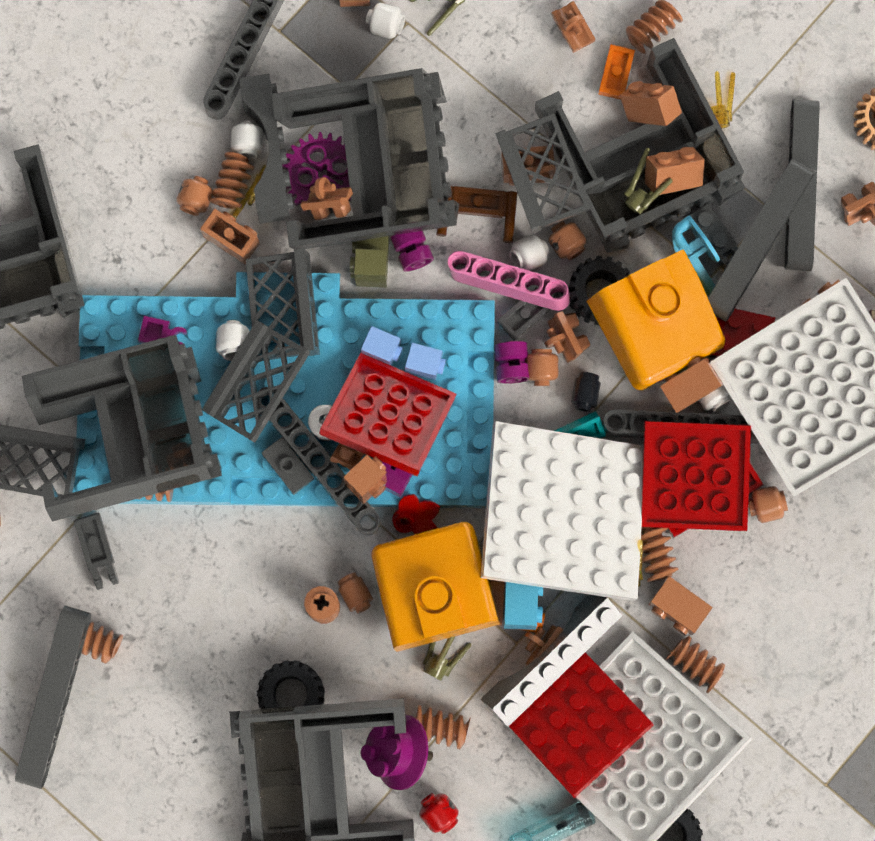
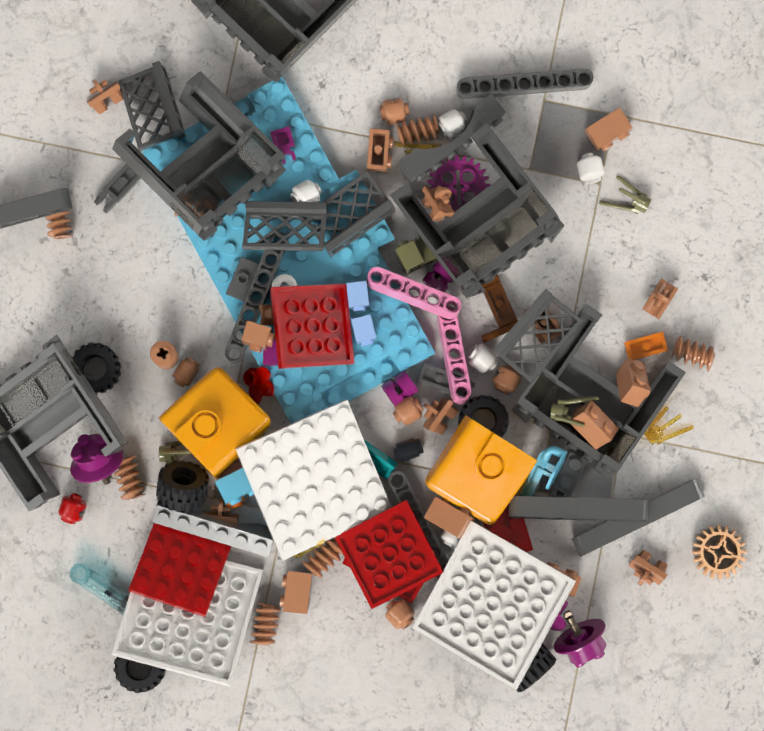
camera: 60 degrees right, 5 degrees up
none -> black tyre [156,460,209,513]
none -> bright pink beam [366,267,461,319]

